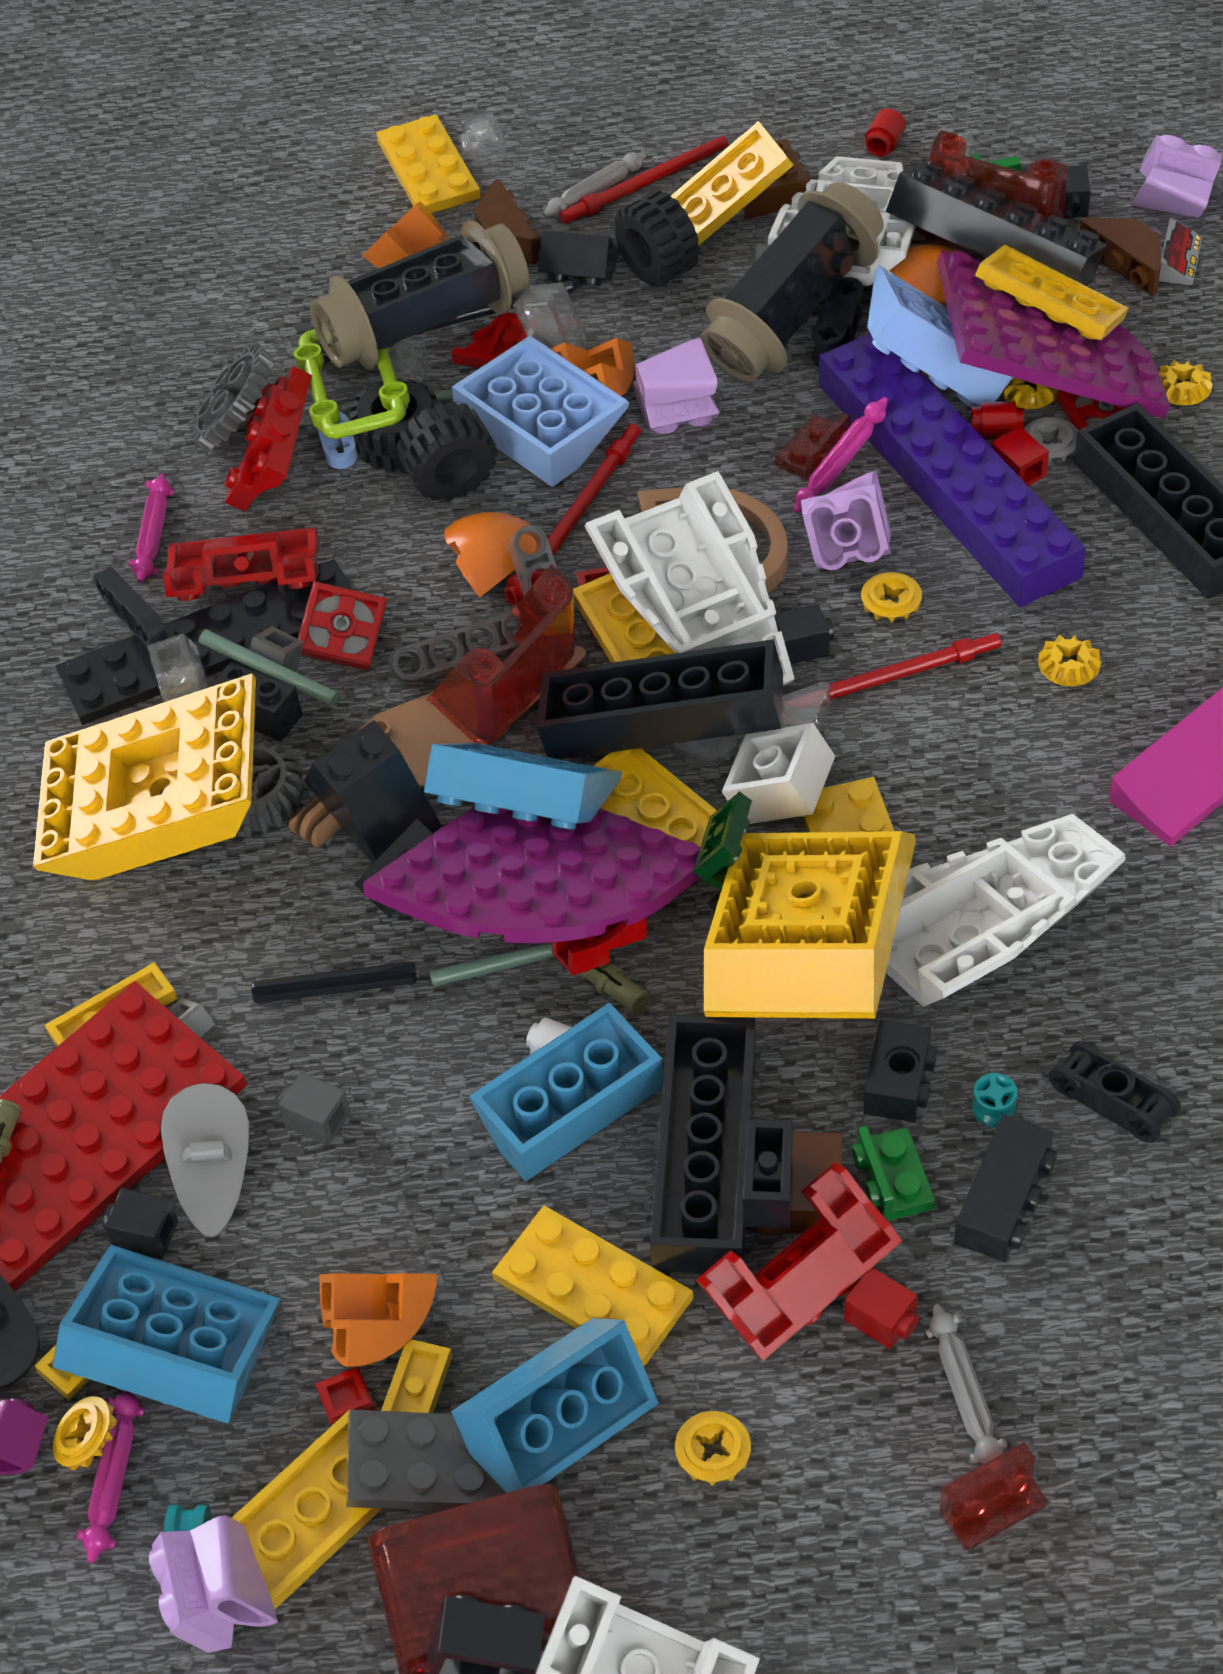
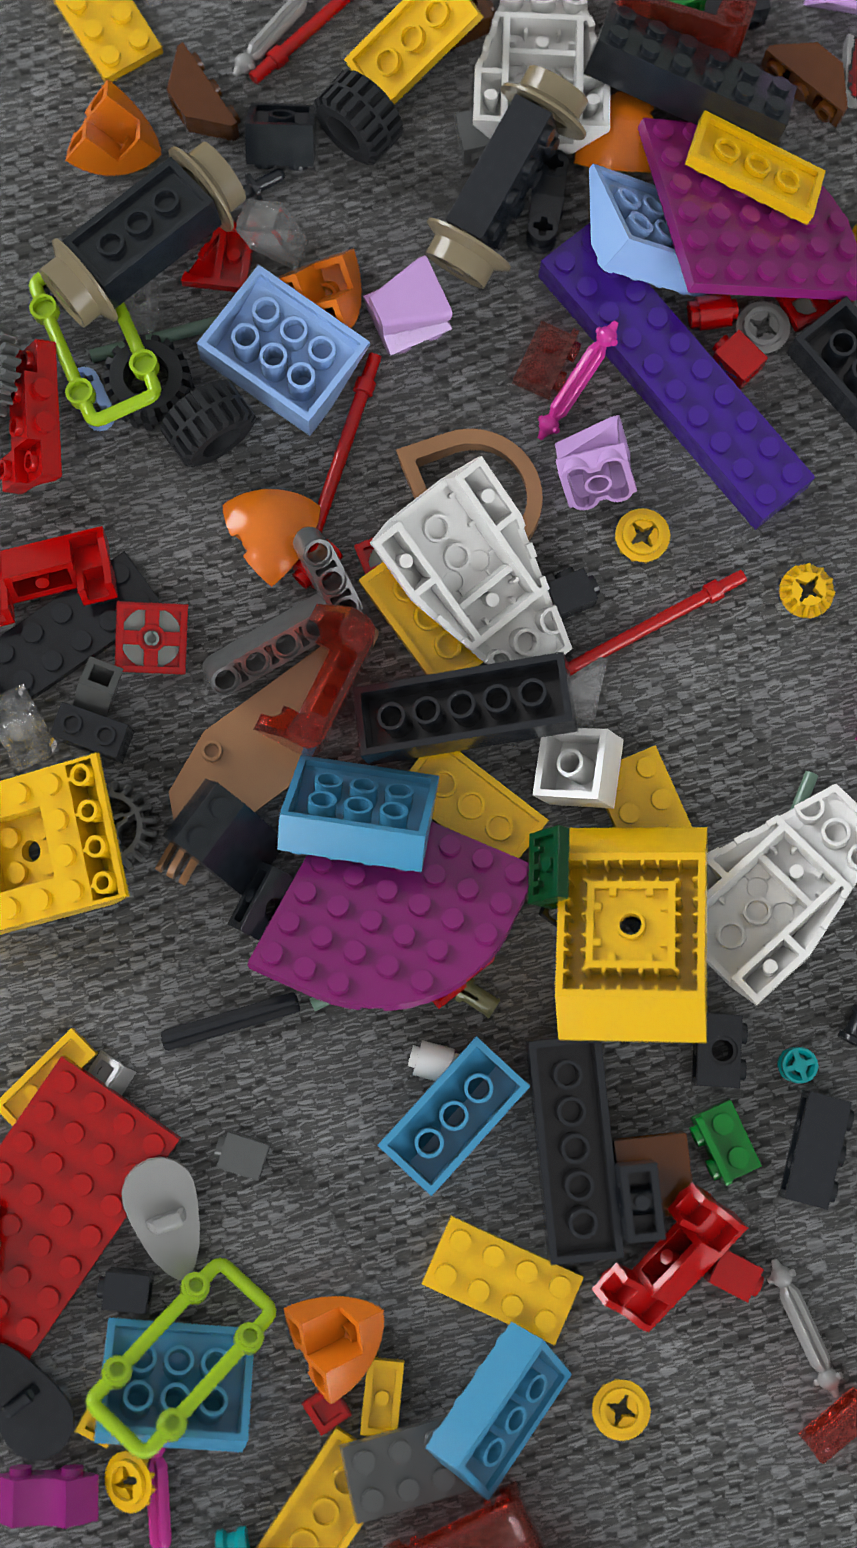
camera: 20 degrees left, 30 degrees up
sand green bar [199,629,339,706] -> none
none -> lime bar [86,1258,277,1459]

